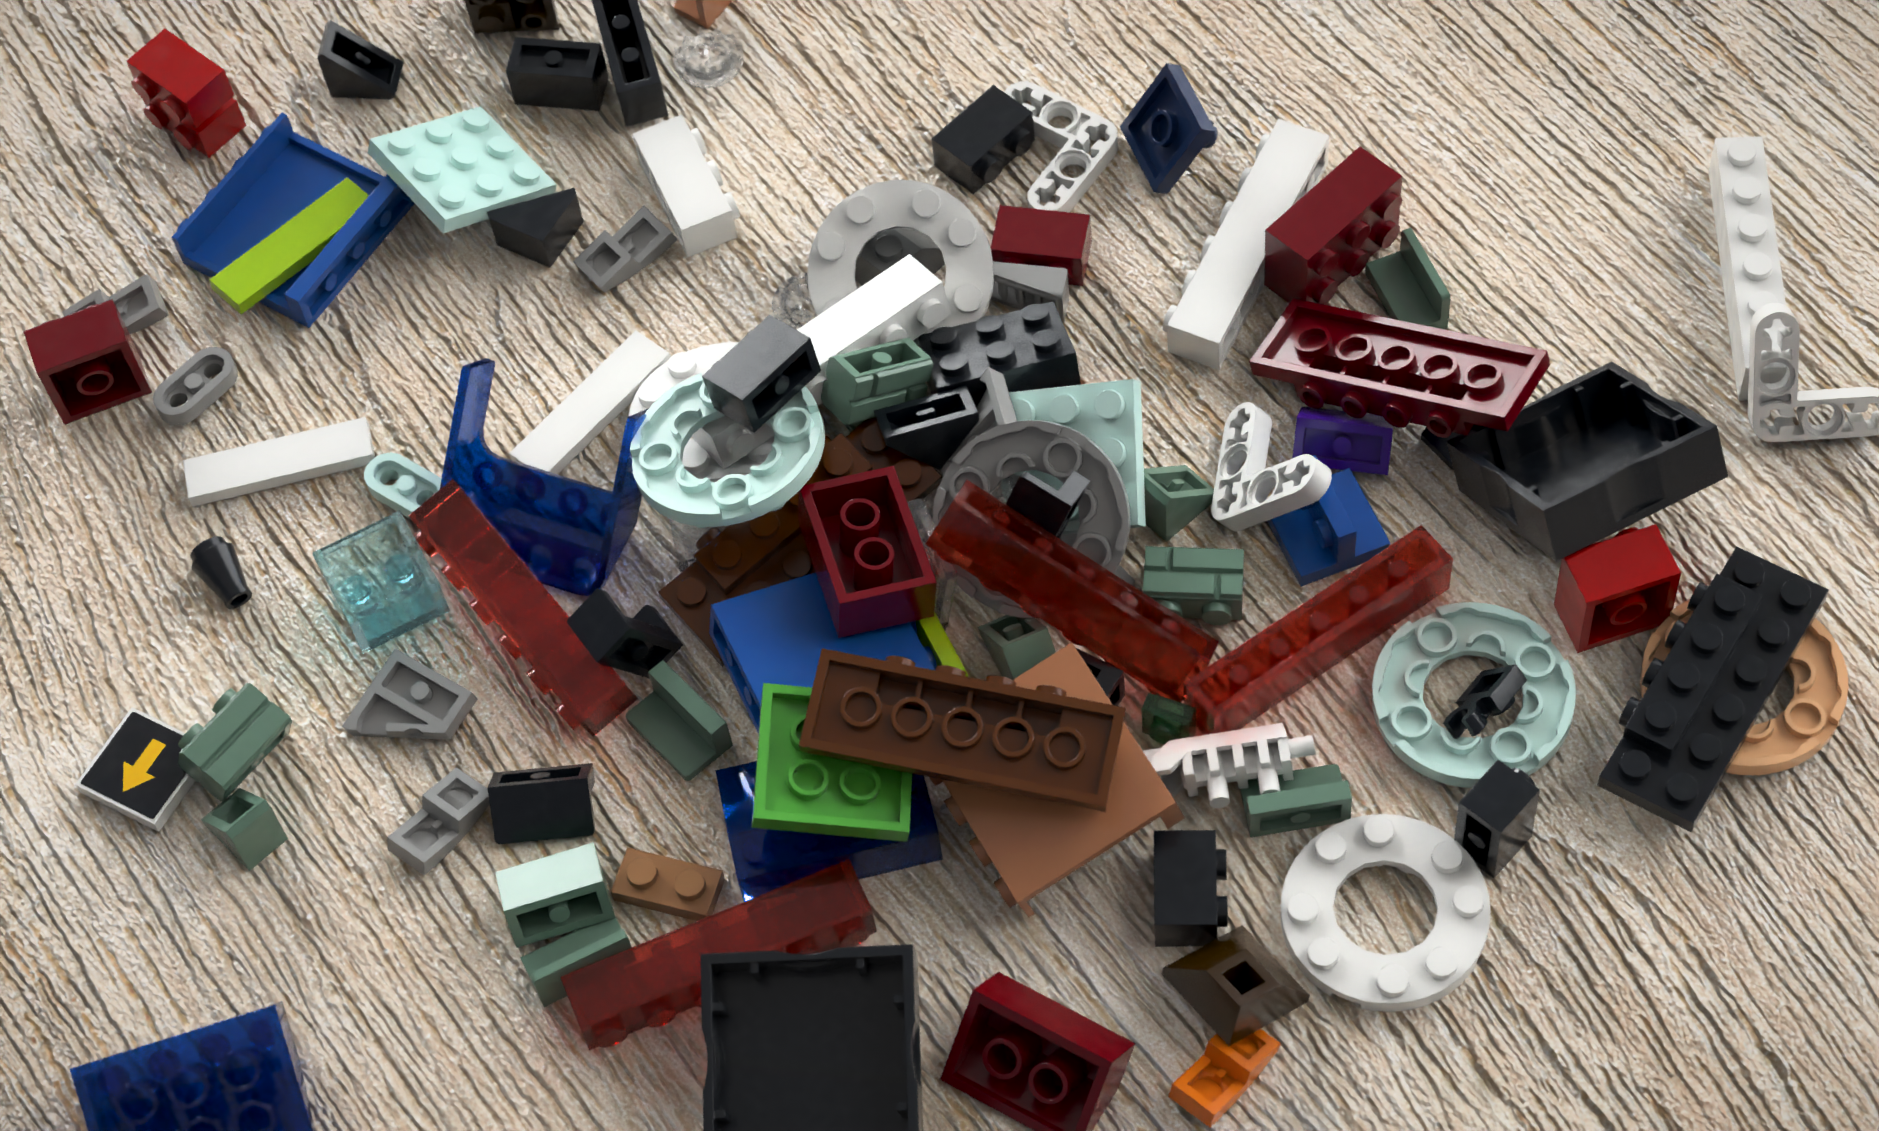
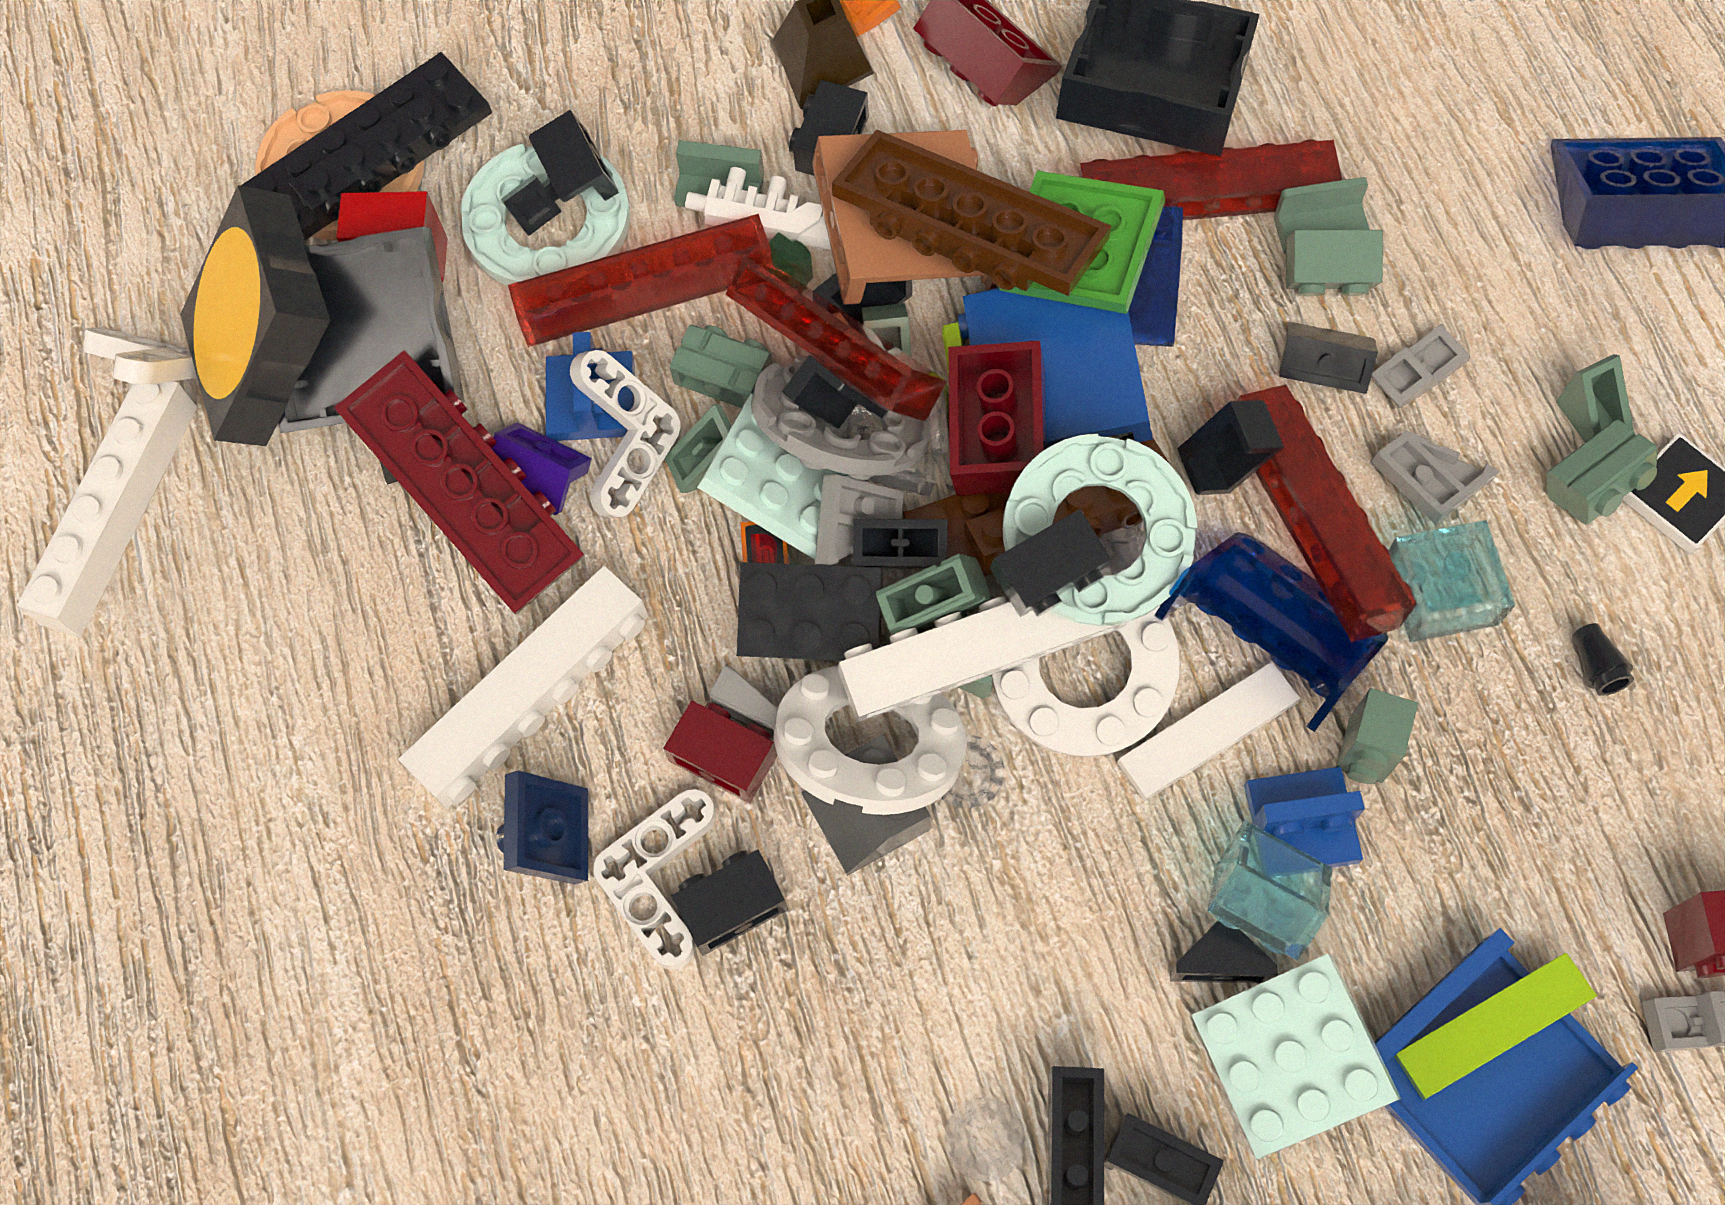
camera: 165 degrees left, 10 degrees up
light grey plate [153,347,238,425] -> none
white tile [183,417,375,507] -> none
light aqua plate [364,453,451,523] -> none
light grey slope [573,206,678,292] -> none
medium nougat plate [611,847,725,924] -> none
sand green panel [626,660,733,781] -> none
white brick [632,114,740,257] -> none
dark red brick [1264,146,1402,304] -> none
white plate [1281,814,1491,1012] -> none
sand green panel [1365,227,1451,329] -> none
black brick [1454,760,1540,878] -> none
none -> black tile [180,185,331,446]
none -> black panel [529,109,619,202]
none -> clear light blue piece [1207,820,1332,961]
none -> blue bracket [1244,767,1365,878]
none -> sand green brick [1336,688,1418,784]

